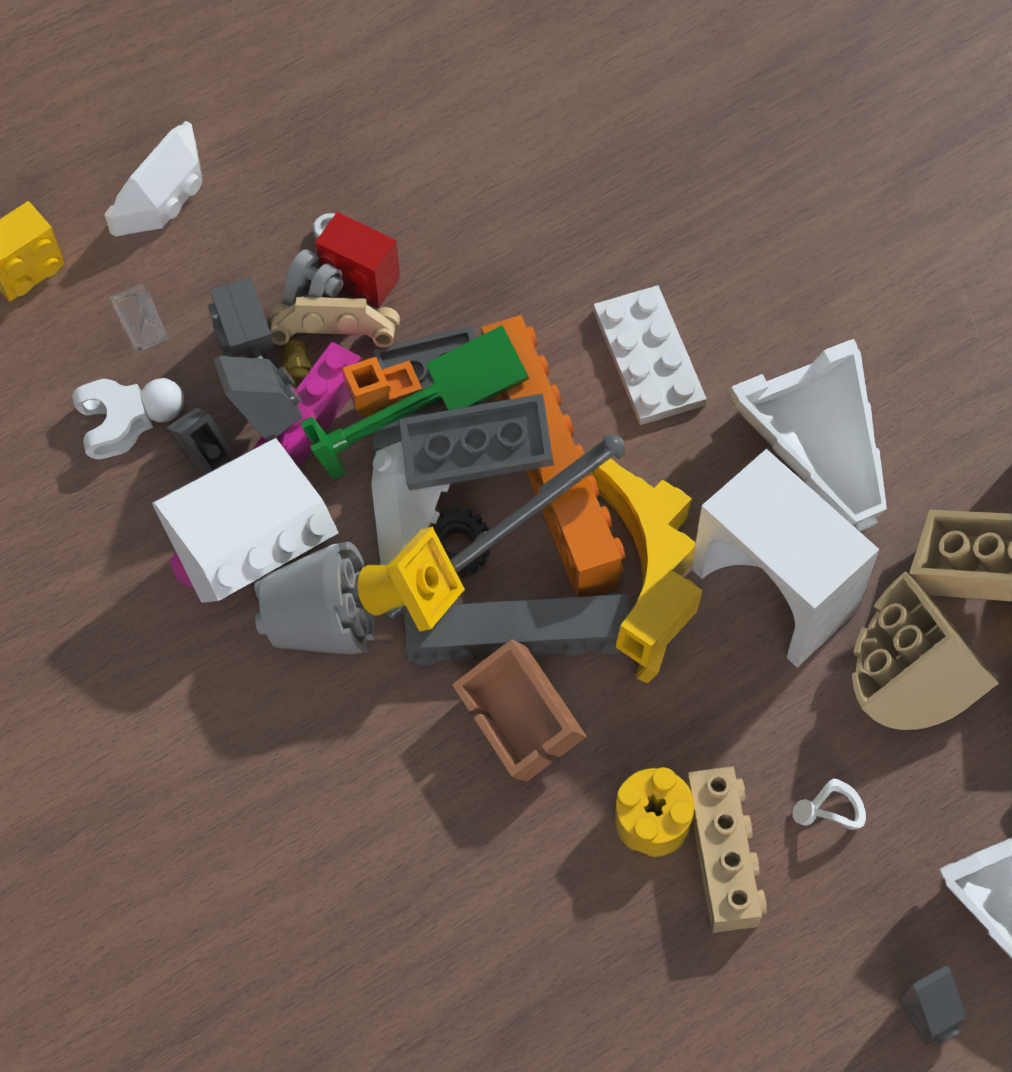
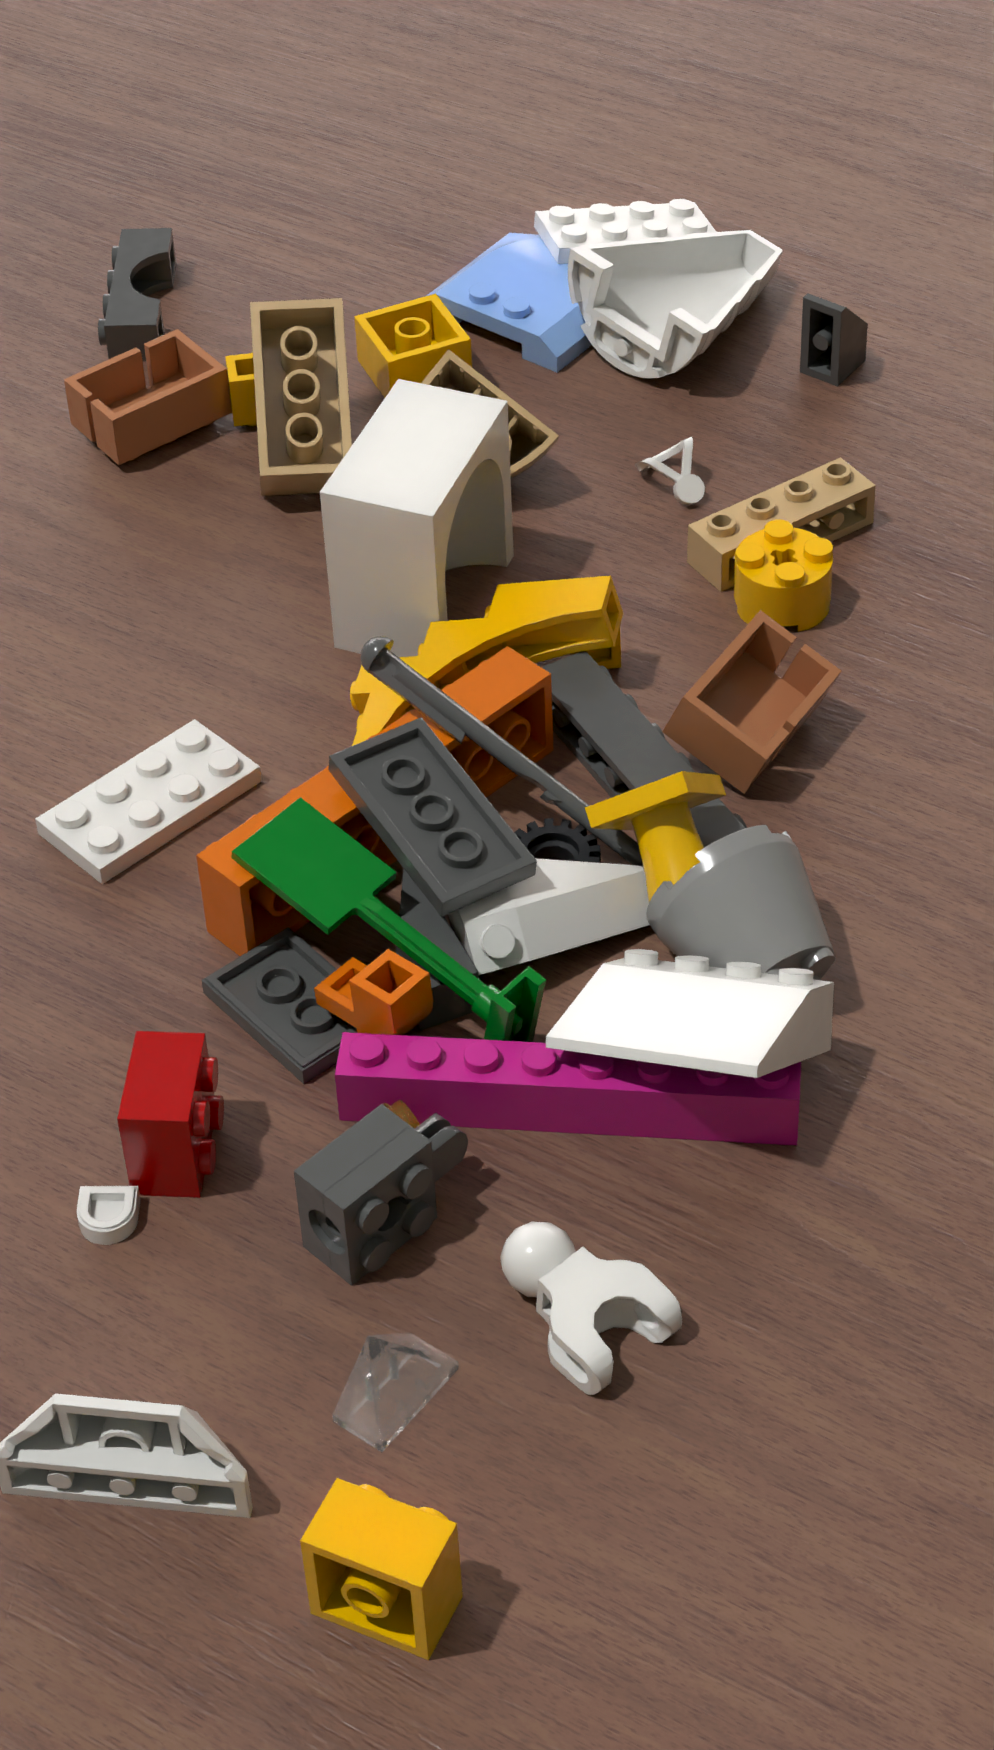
camera: 115 degrees left, 20 degrees down
dark grey slope [167,407,238,476] -> none
dark grey slope [214,356,303,442] -> none
tan plate [268,297,400,348] -> none
light grey brick [282,249,344,306] -> none
white cone [728,339,887,532] -> none

